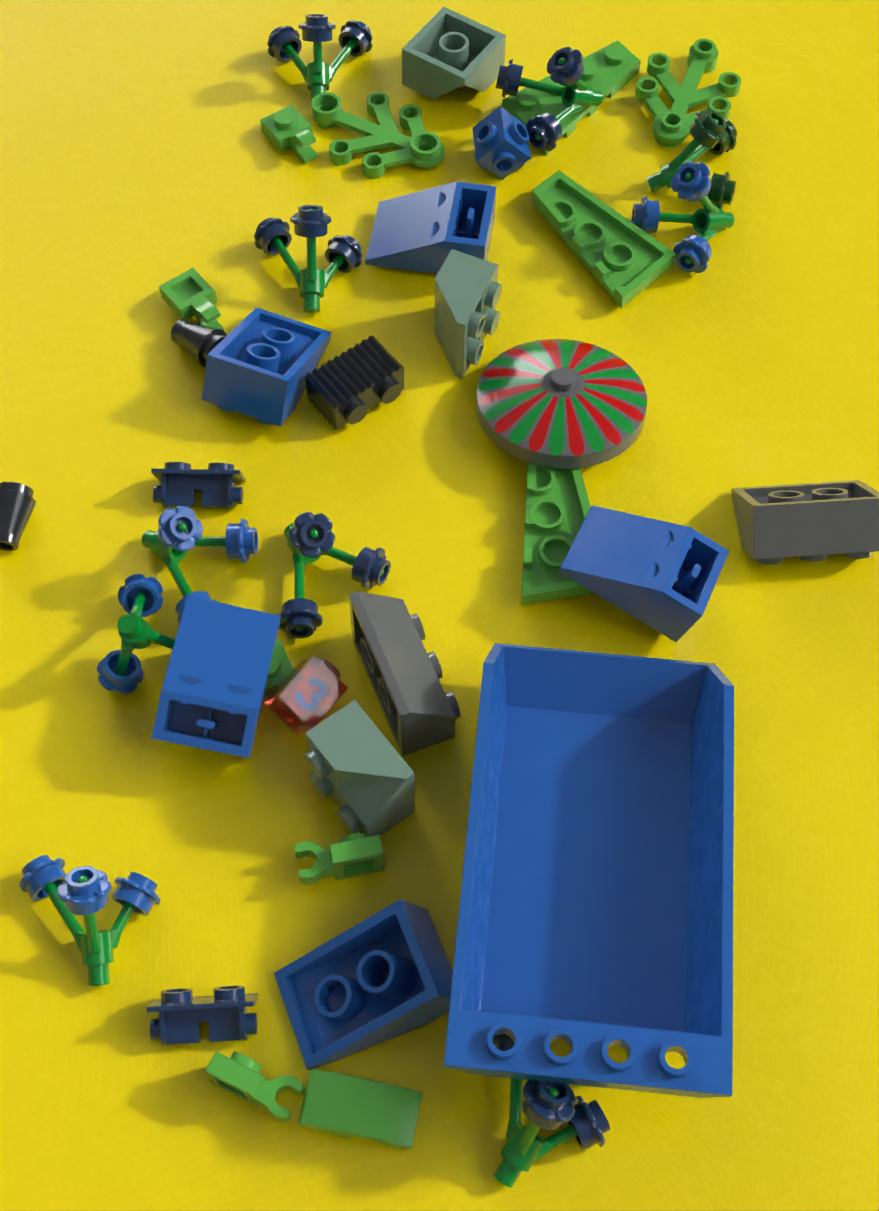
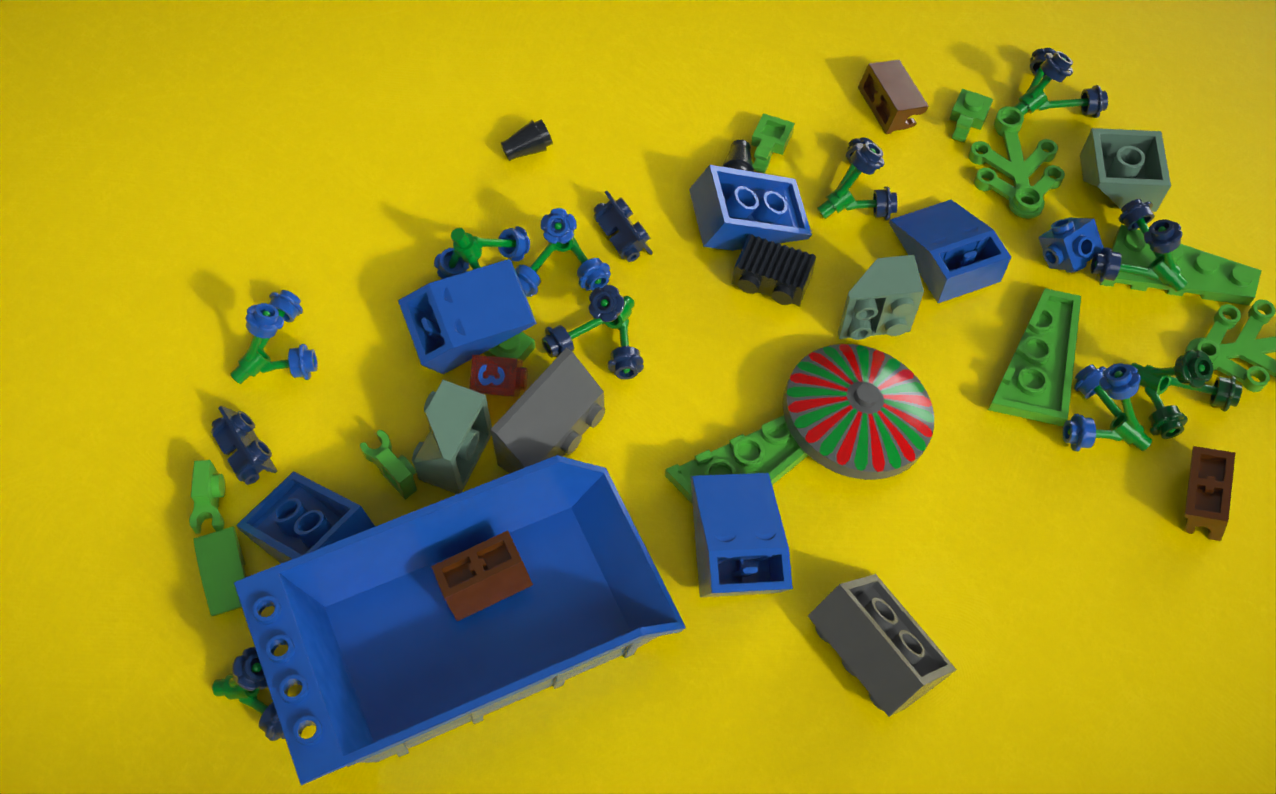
camera: 60 degrees right, 0 degrees up
none -> reddish brown hinge [431,530,533,622]
none -> reddish brown hinge [858,60,929,134]
none -> reddish brown hinge [1184,446,1236,541]

